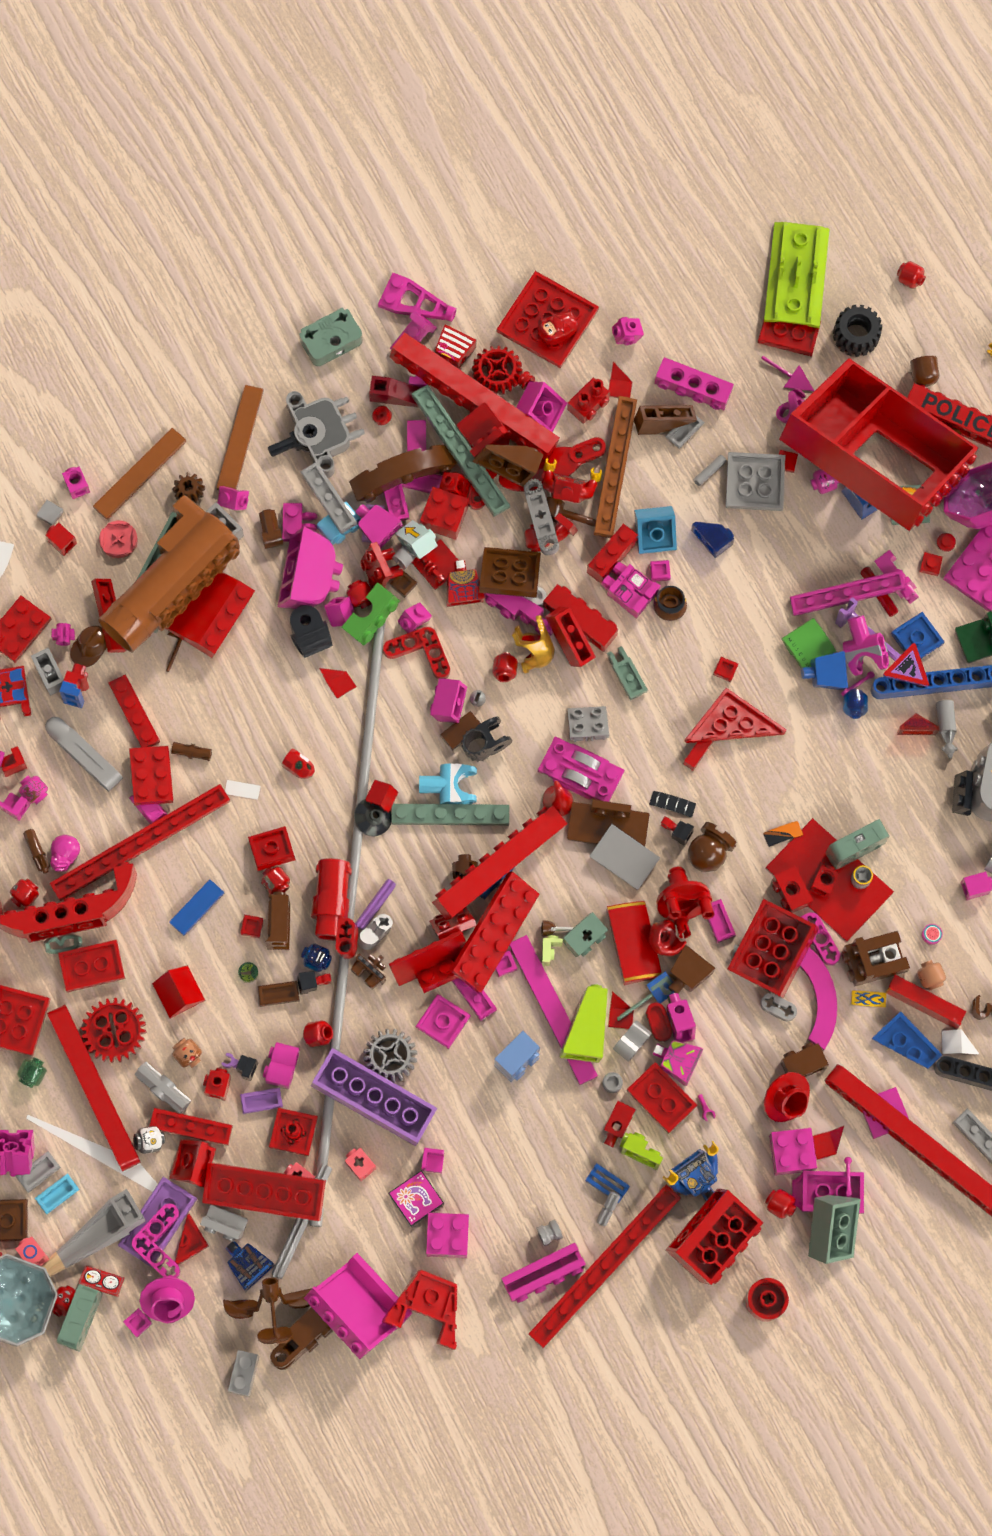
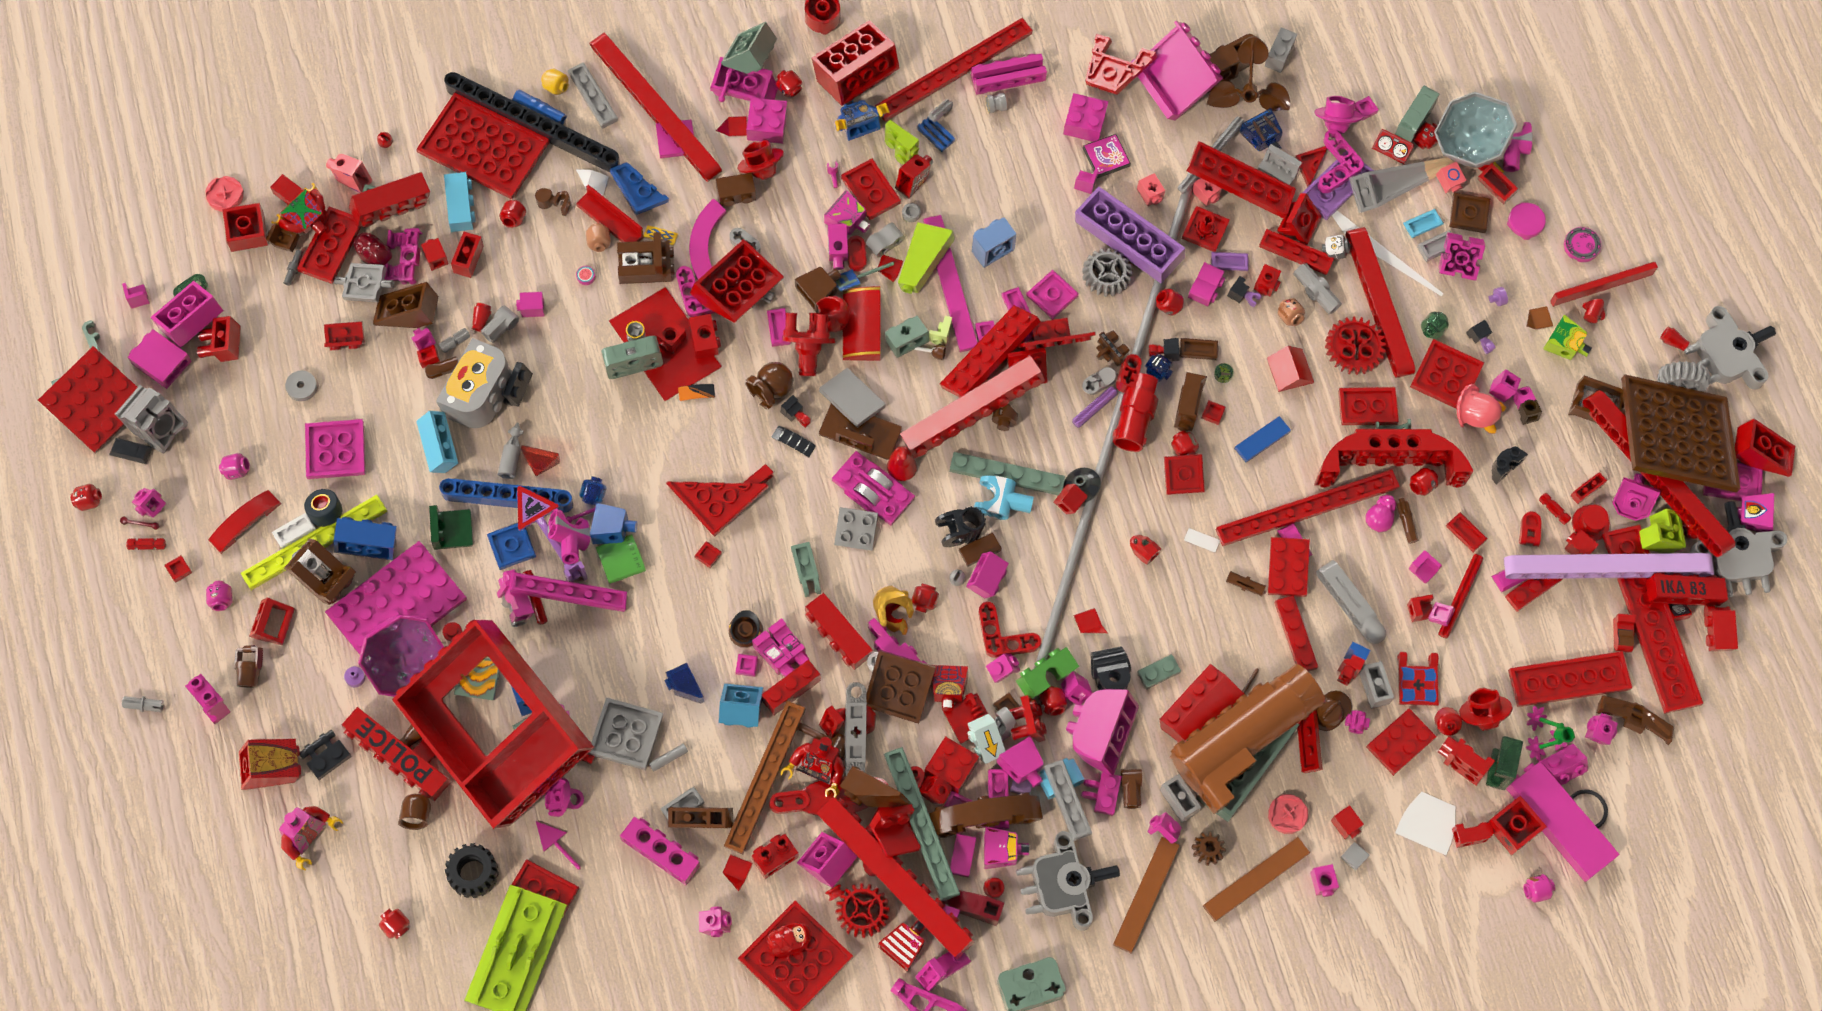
camera: 170 degrees left, 5 degrees down
dark pink head [19,775,48,805] -> none
red brick [545,607,596,667] -> none
red plate [919,552,943,576] -> none
none -> dark pink torso [984,827,1029,869]
none -> sand green plate [1137,654,1181,690]

